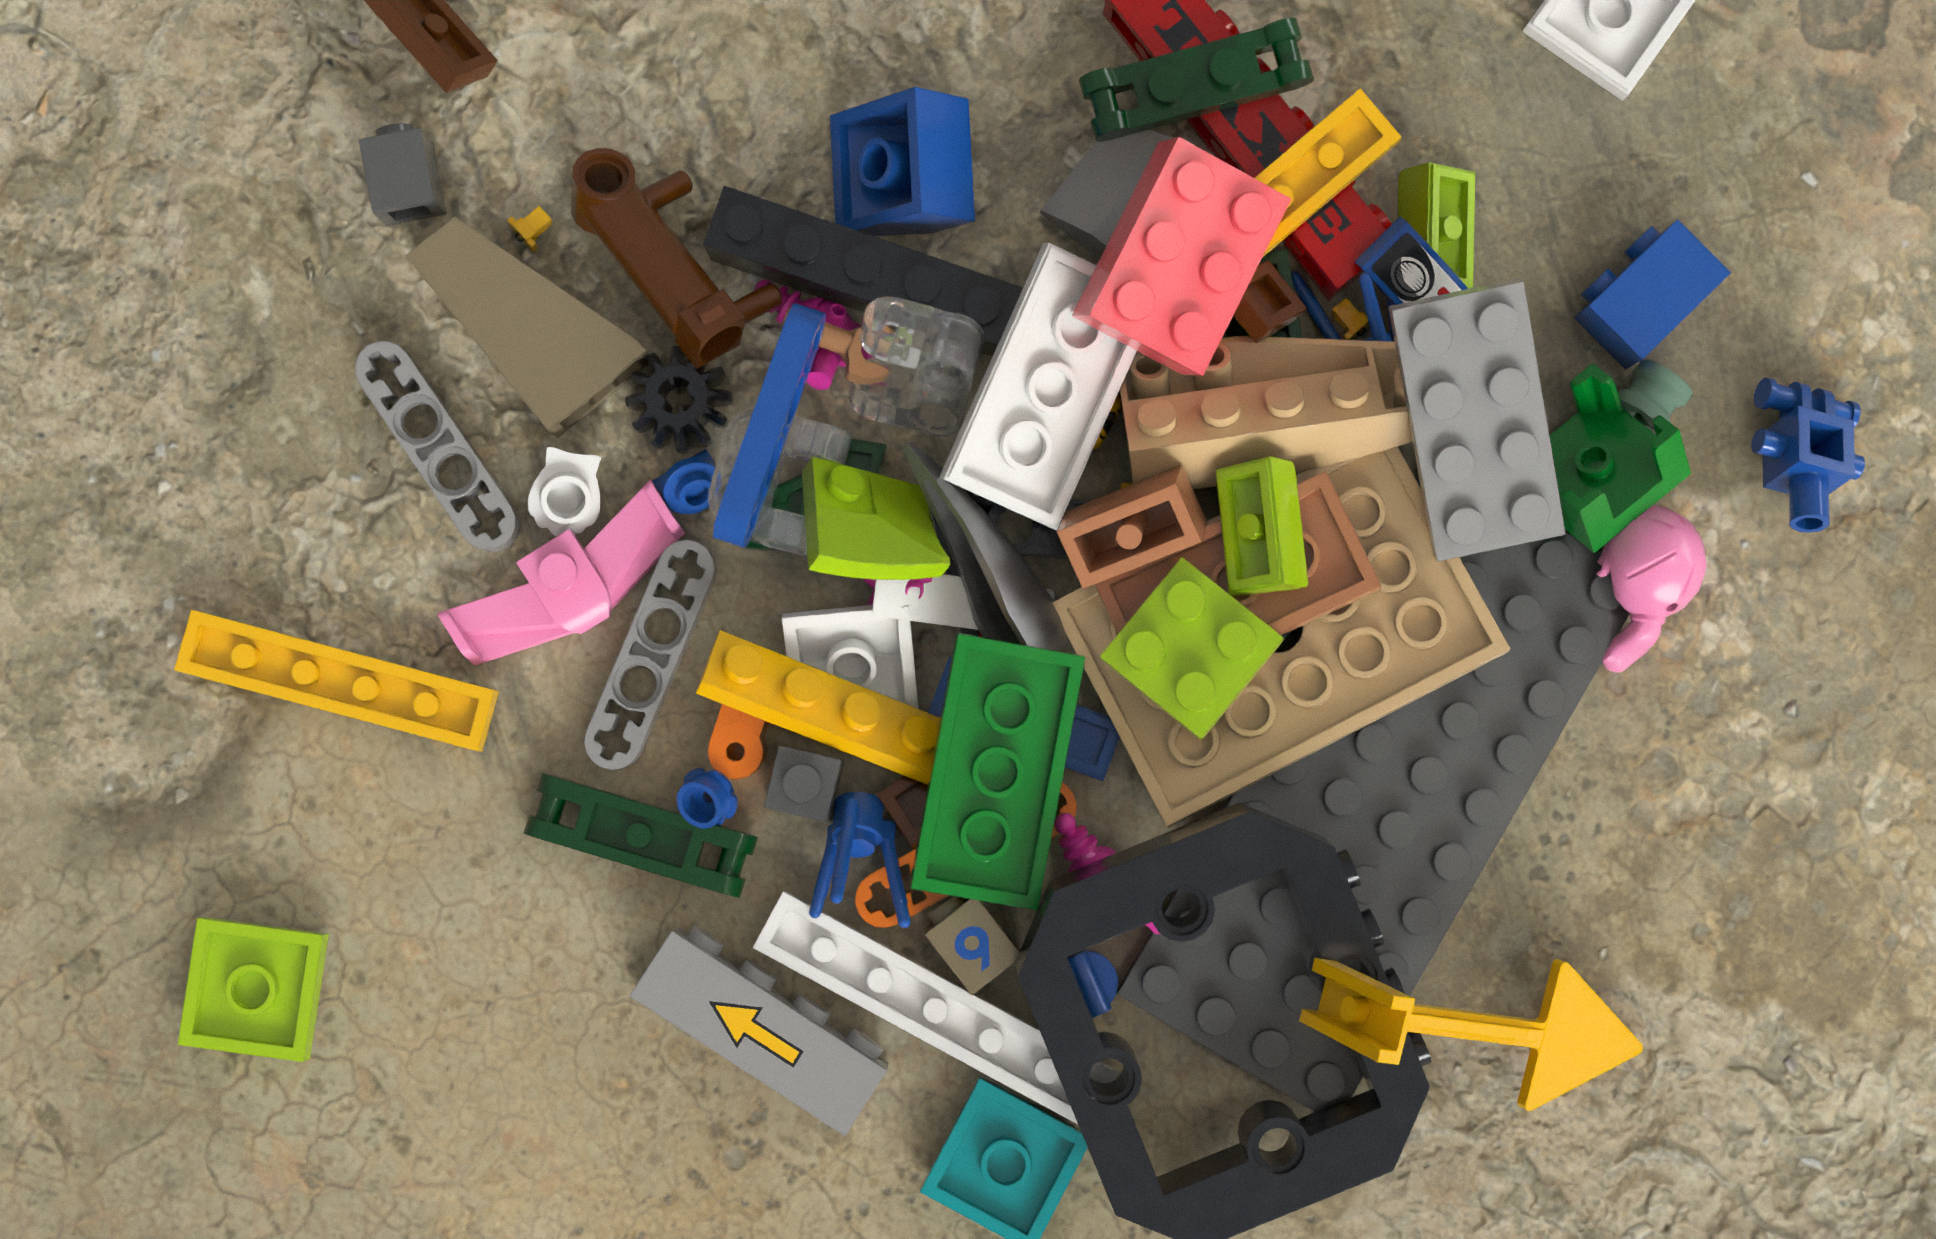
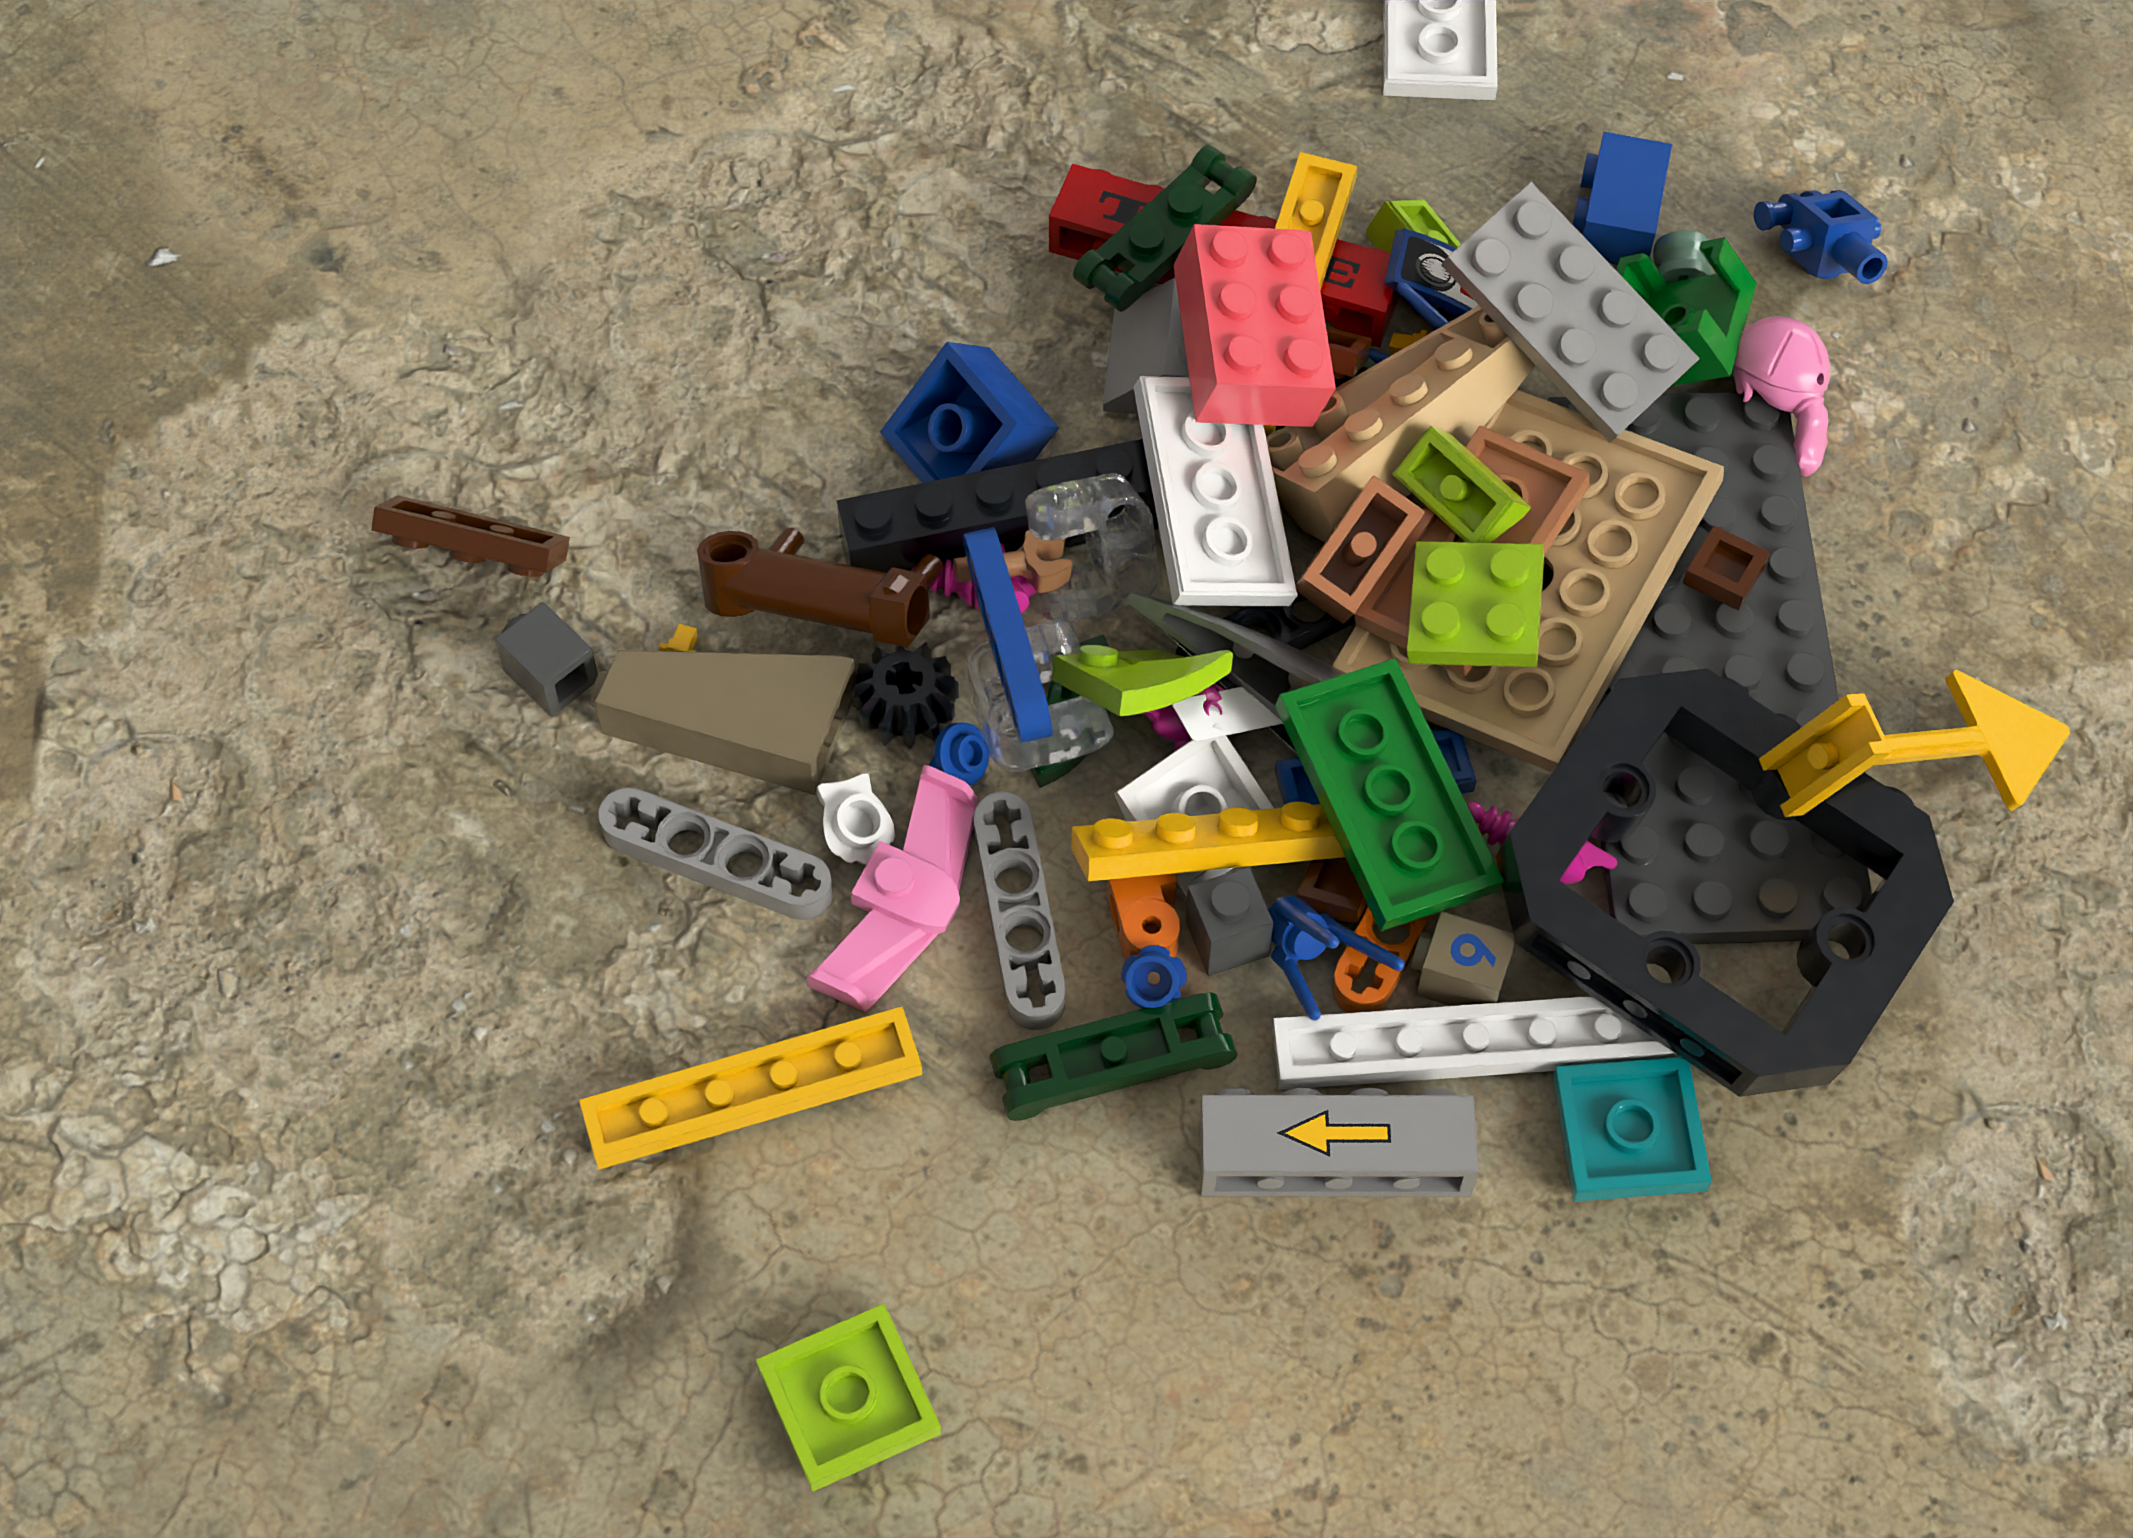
camera: 30 degrees left, 25 degrees down
none -> reddish brown plate [1683,525,1770,611]

